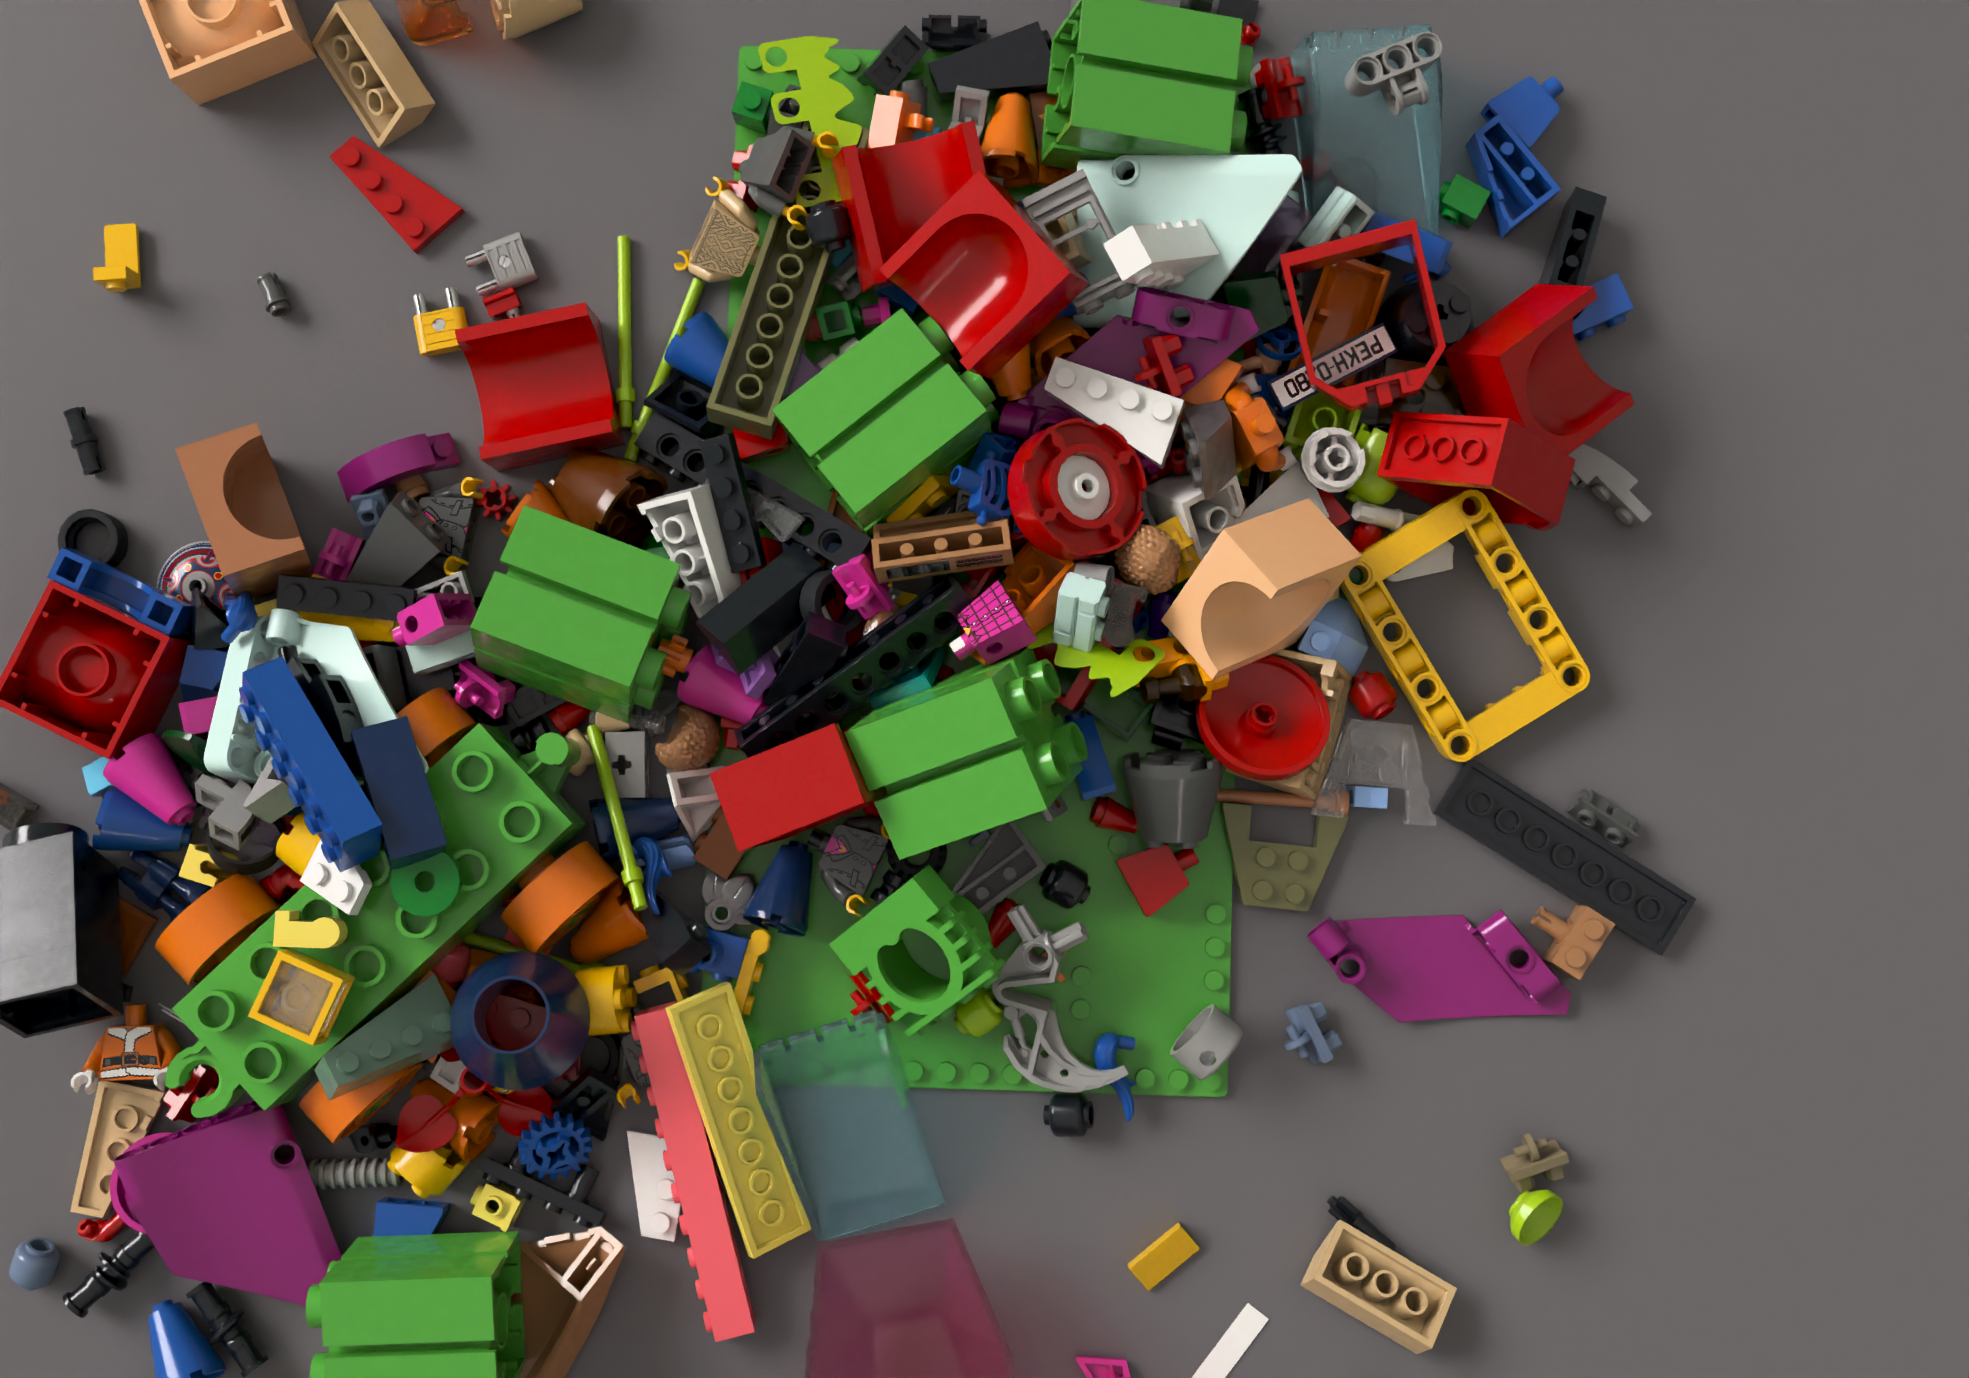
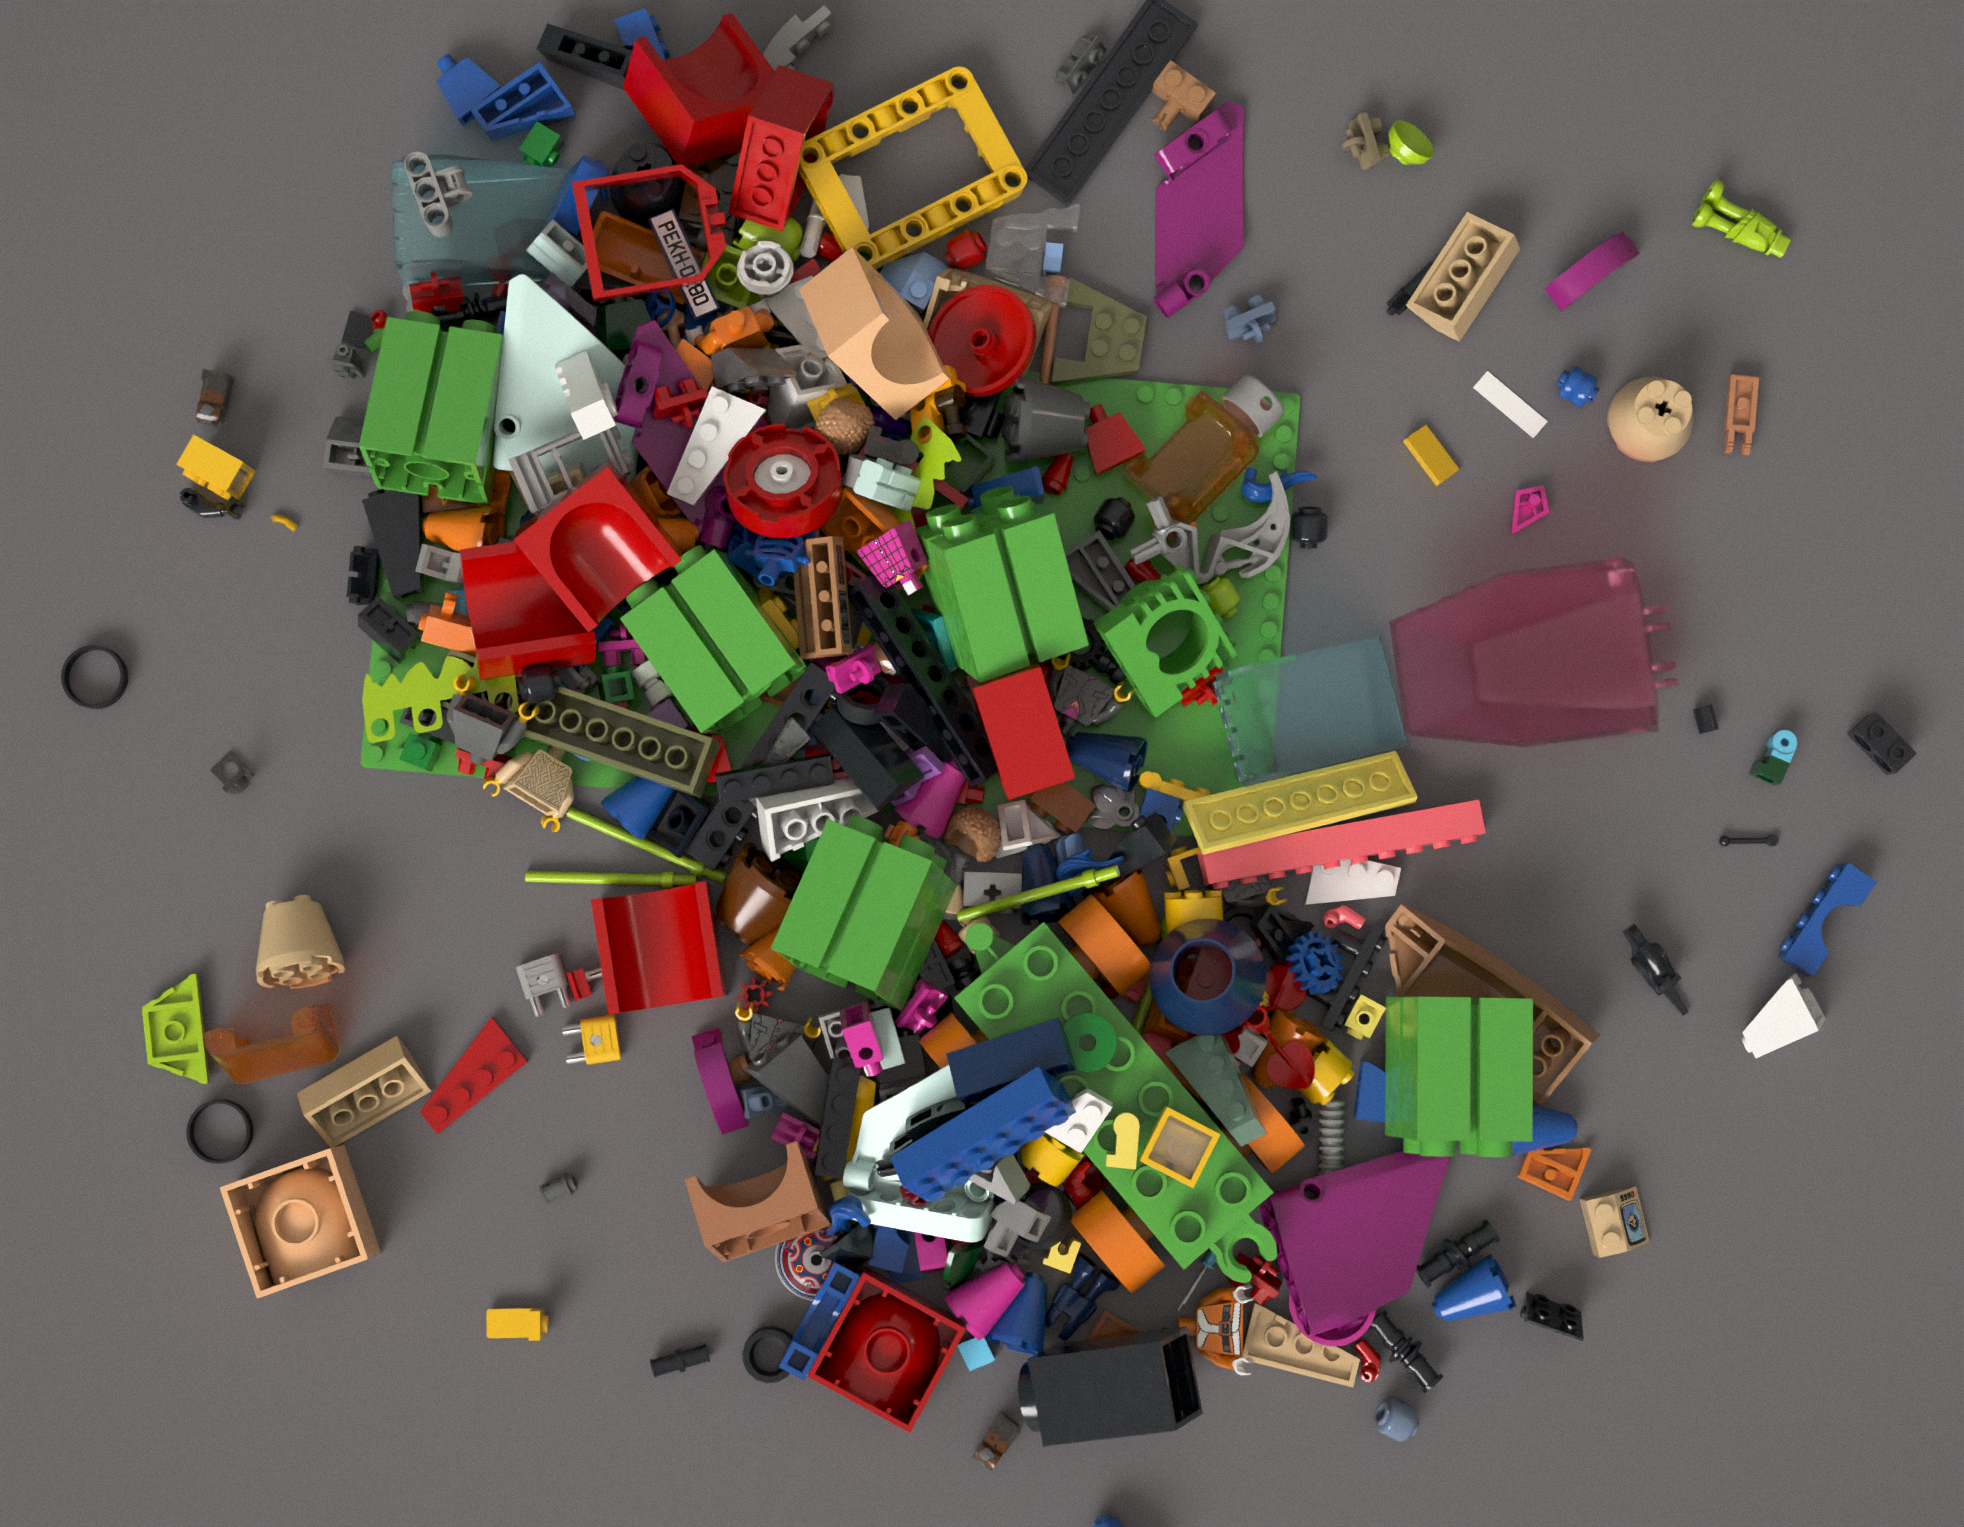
camera: 90 degrees left, 0 degrees up
none -> clear orange windscreen [1122,390,1259,525]
none -> coral arm [1323,905,1366,930]

